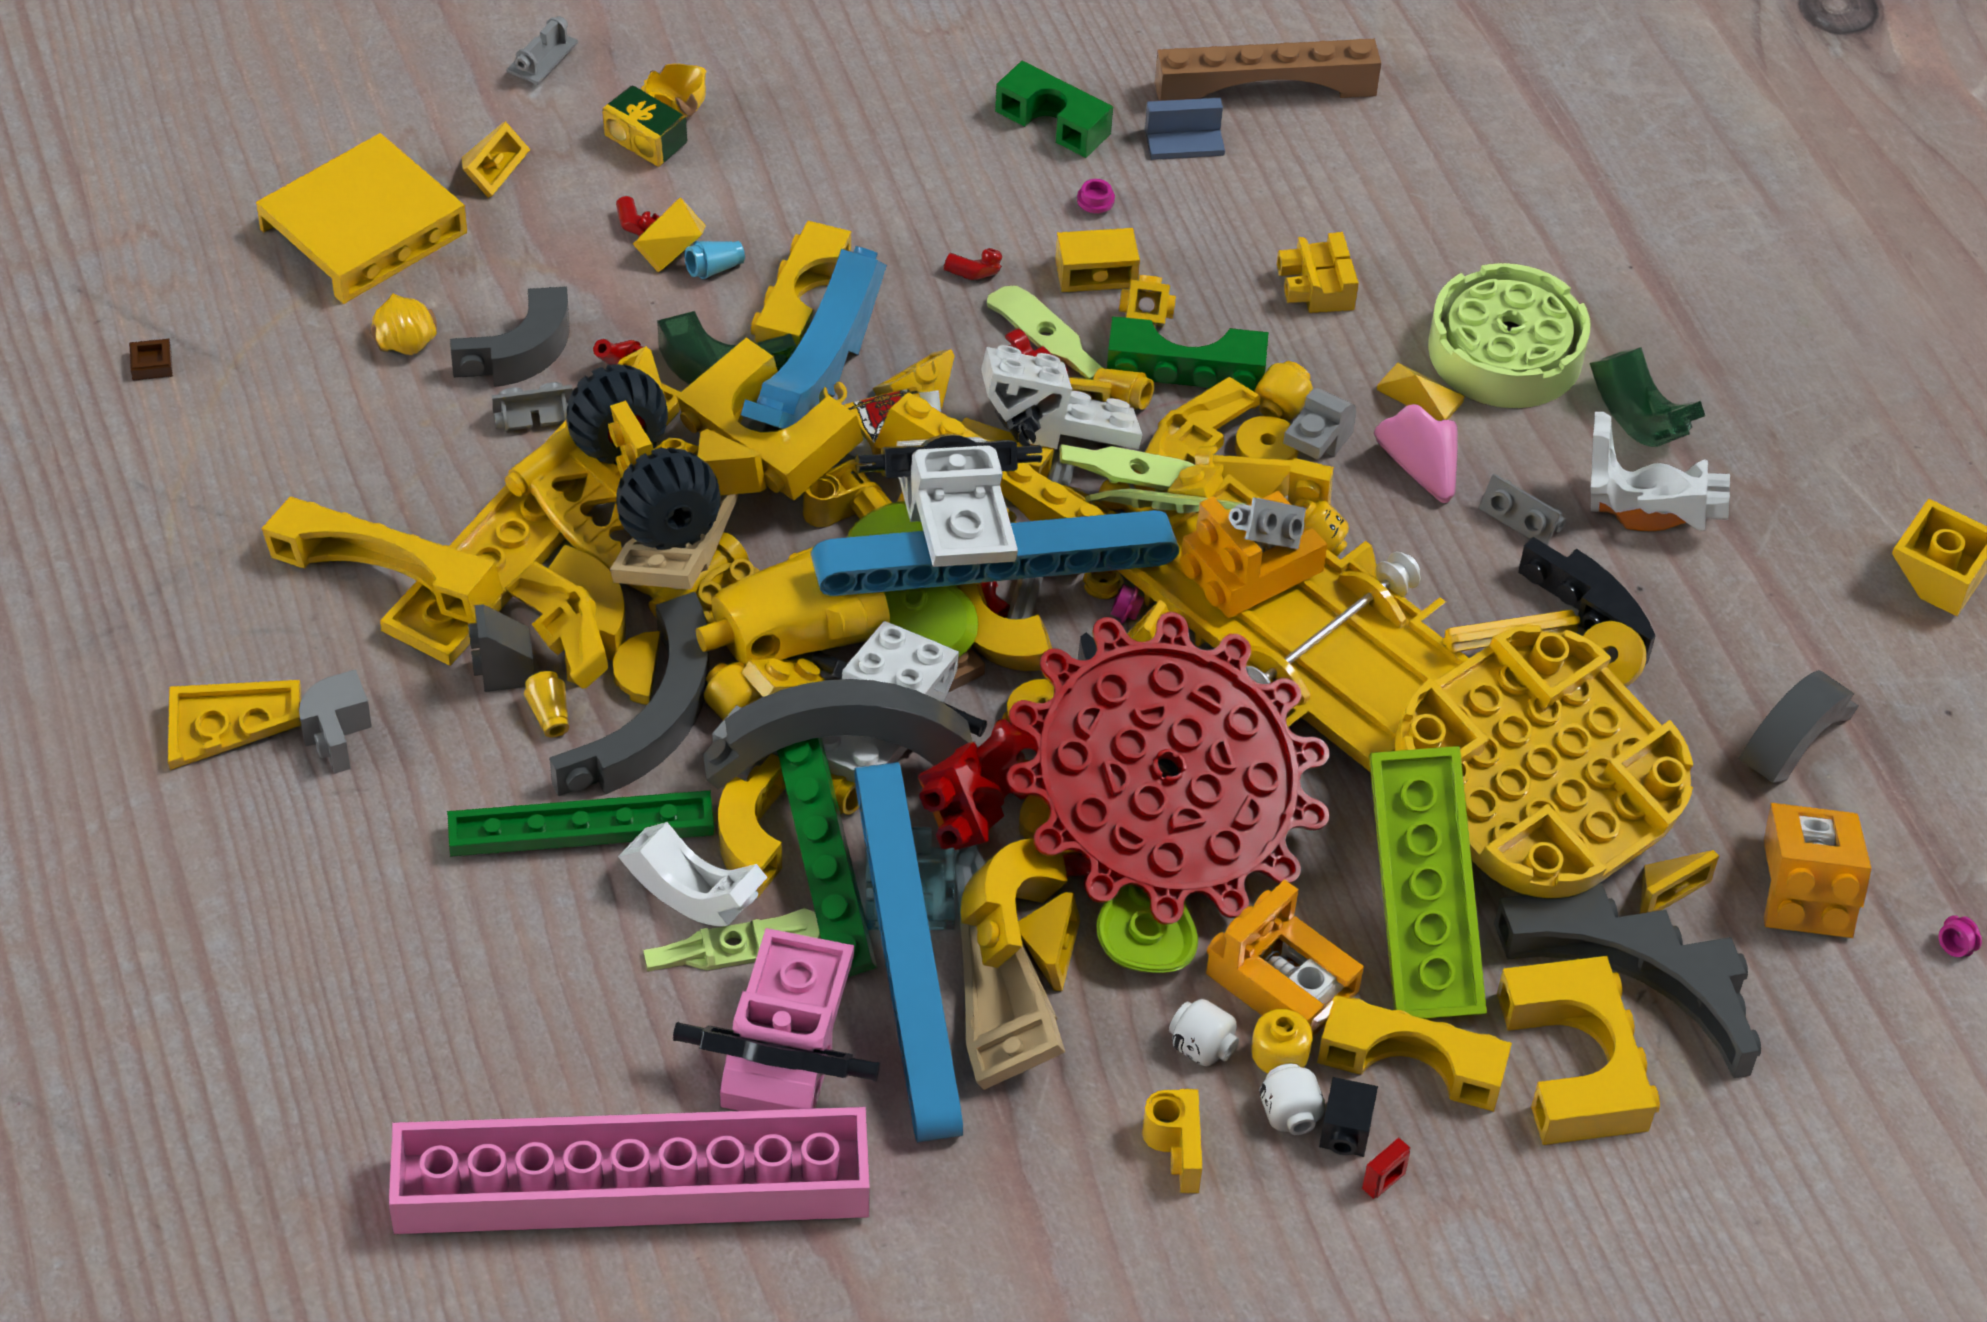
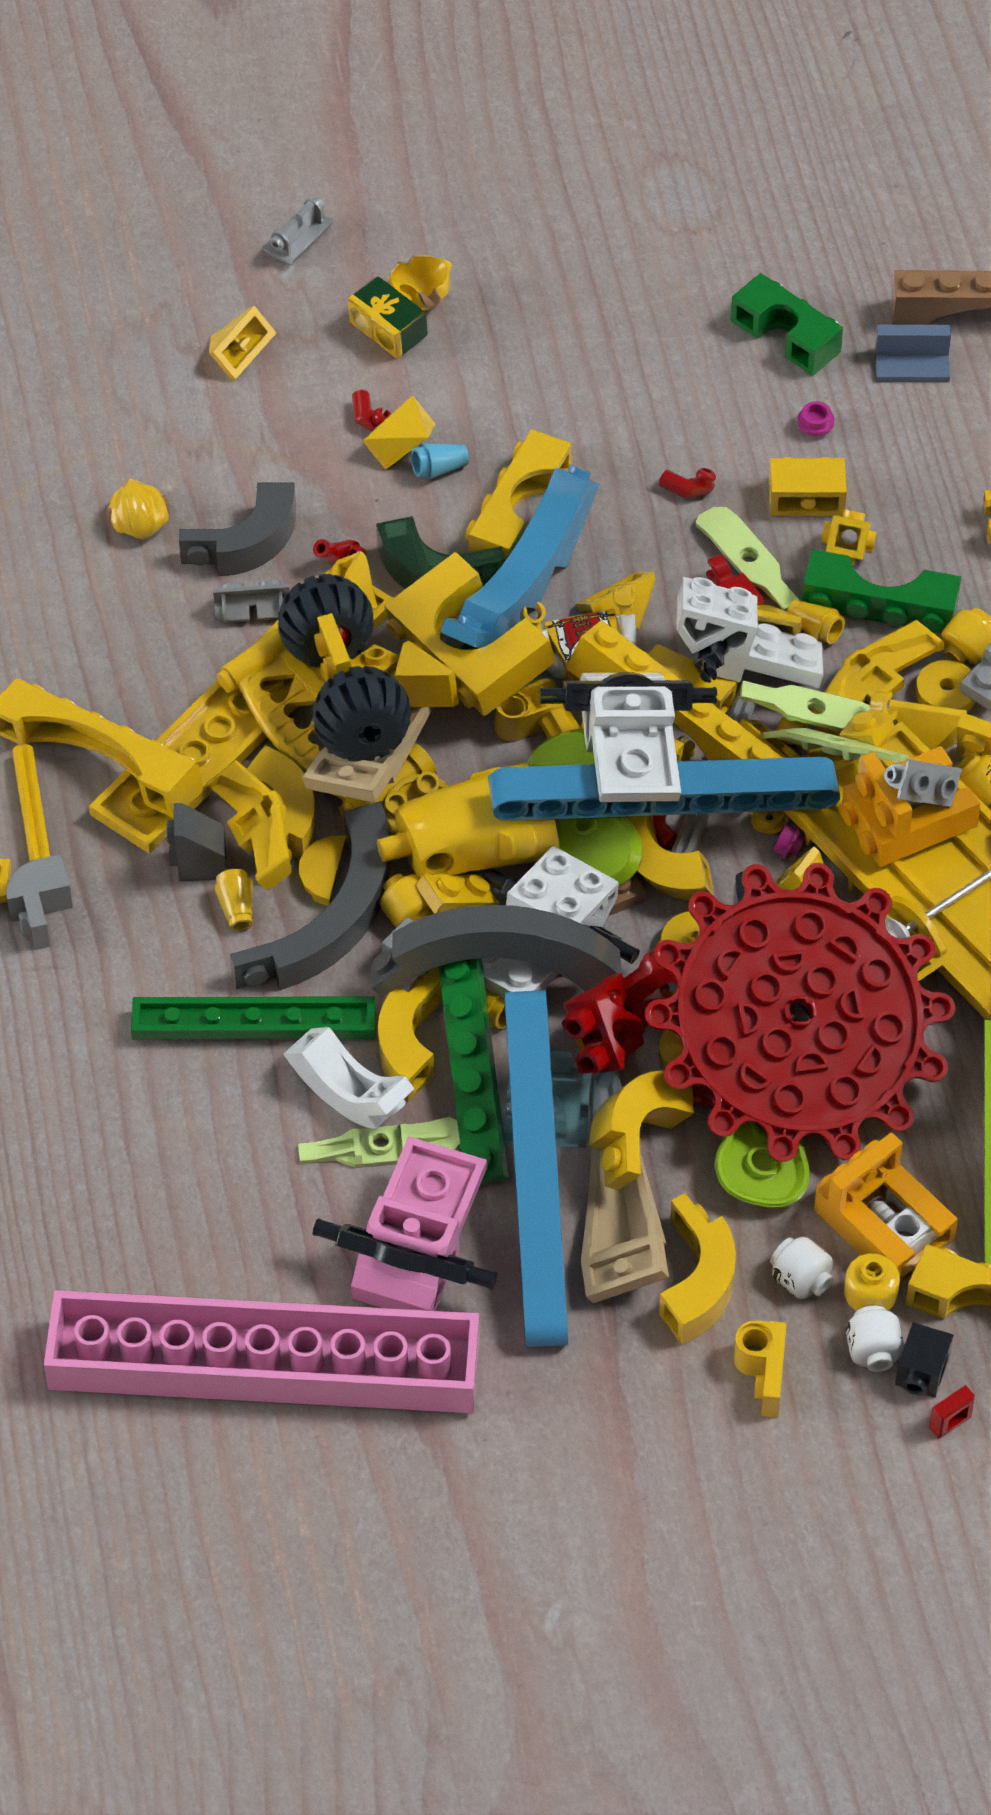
camera: 10 degrees right, 5 degrees up
yellow panel [256,133,467,304] -> none
yellow slope [1018,892,1080,991] -> none
none -> yellow axle [12,744,50,861]
none -> yellow arch [659,1193,736,1345]

